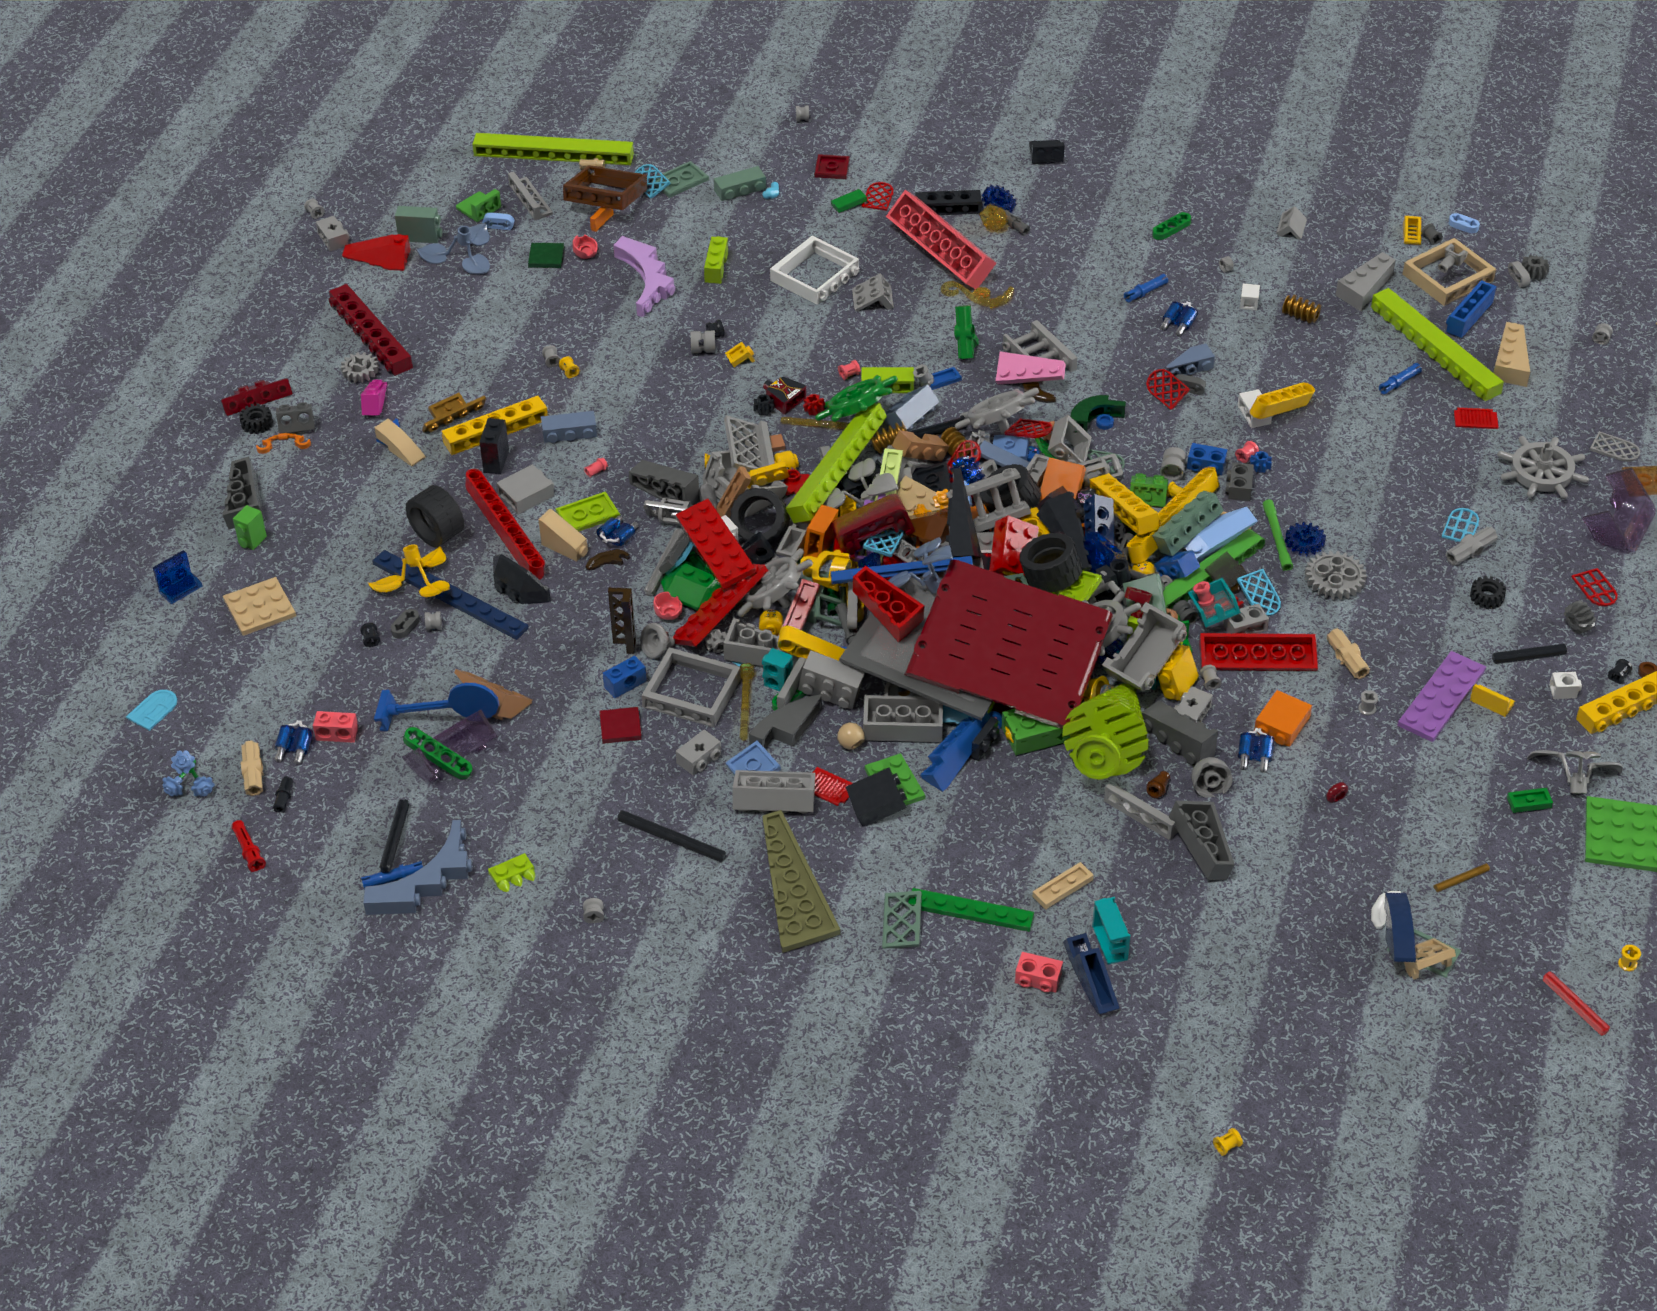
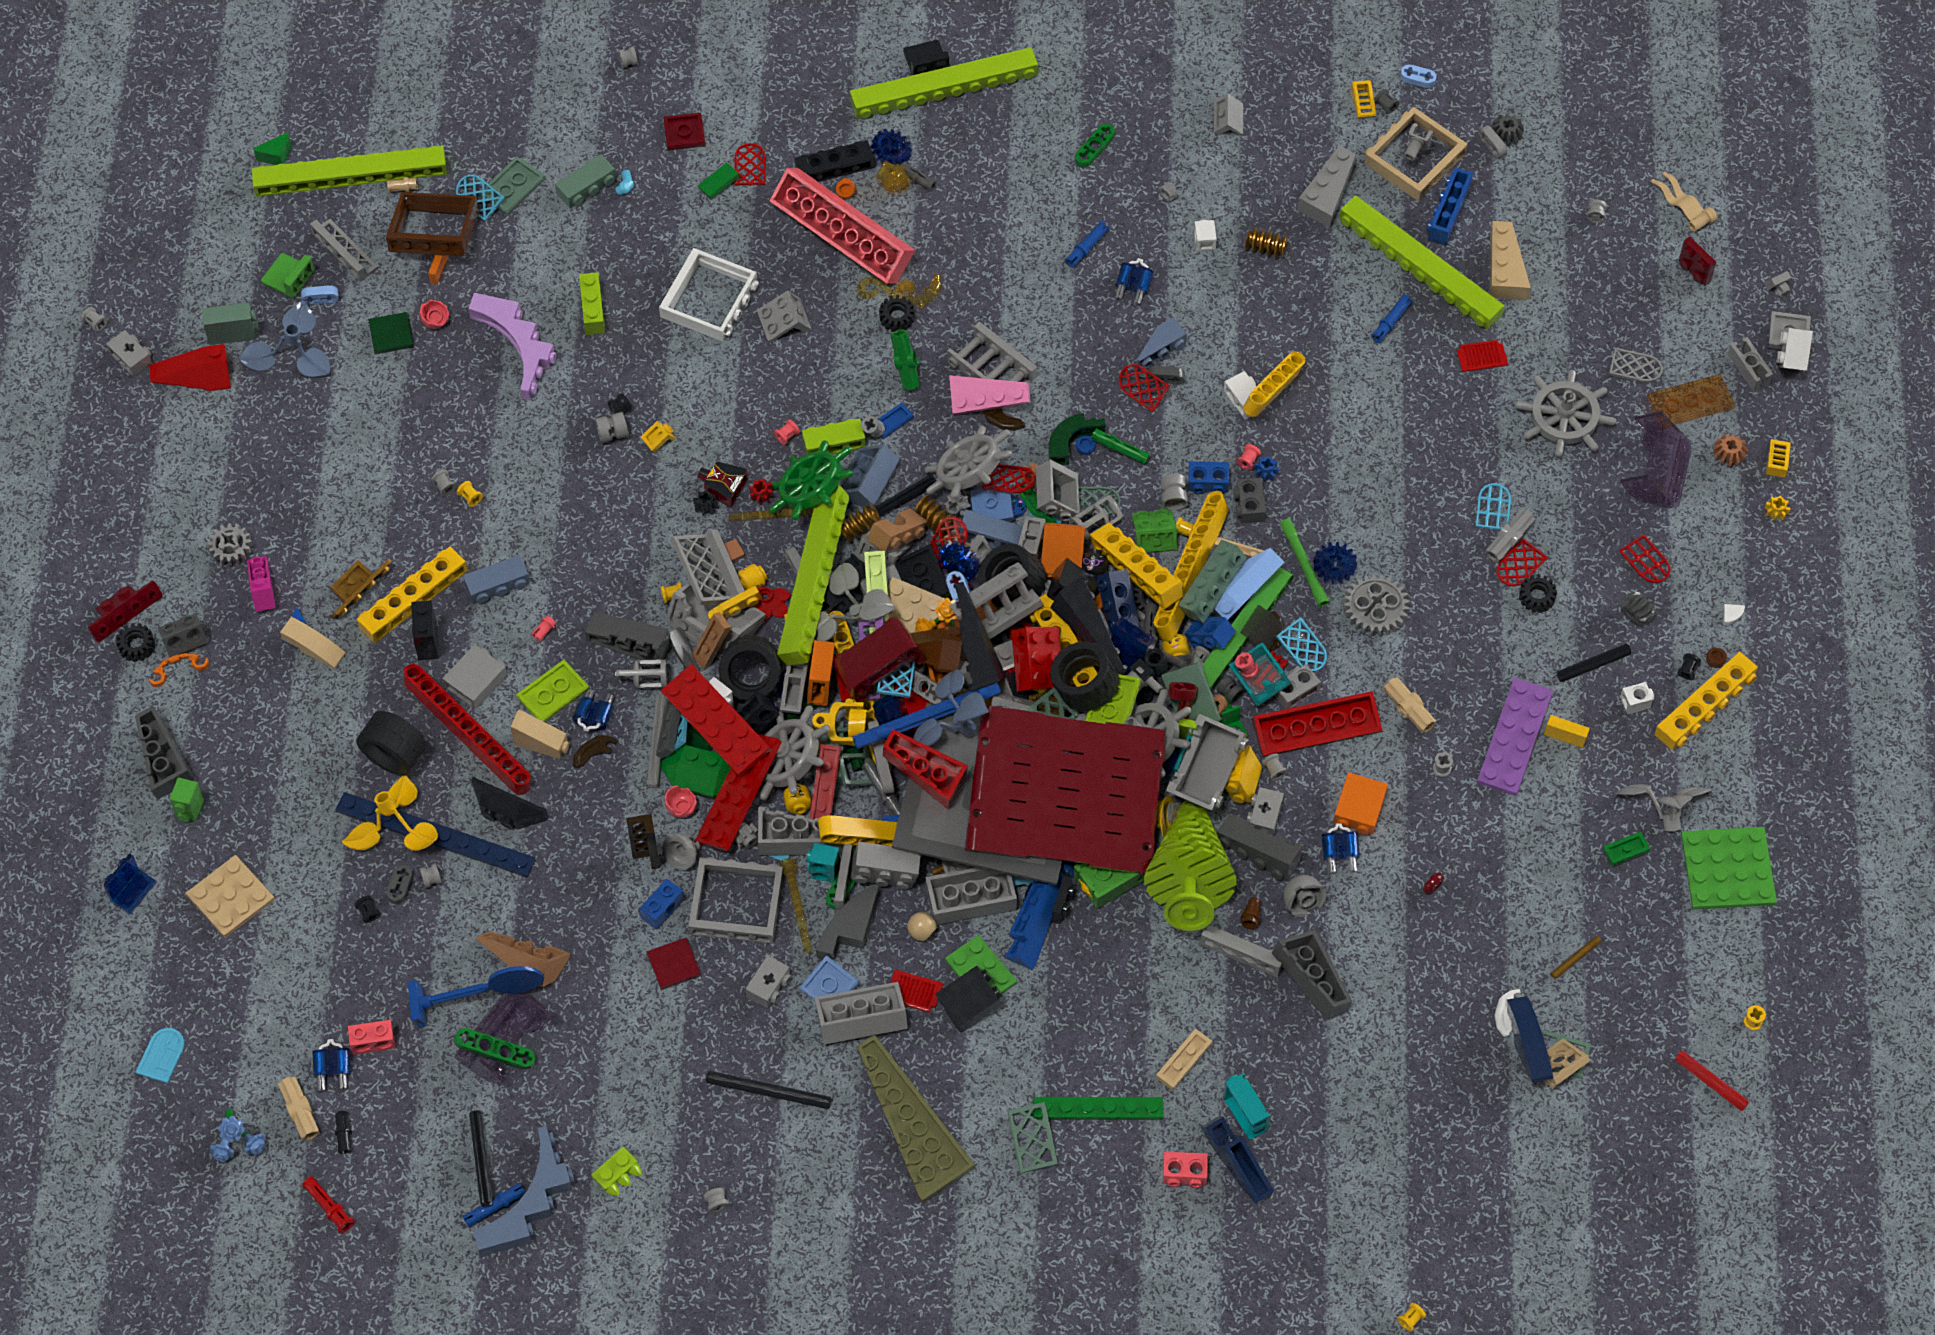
camera: 15 degrees left, 15 degrees up
dark red brick [328,284,413,376] -> none
none -> green slope [253,132,291,165]
none -> orange tile [836,178,855,198]
none -> lime brick [850,47,1038,119]
none -> black tyre [879,295,914,332]
none -> green pin [1091,428,1150,465]
none -> red window [1496,538,1548,586]

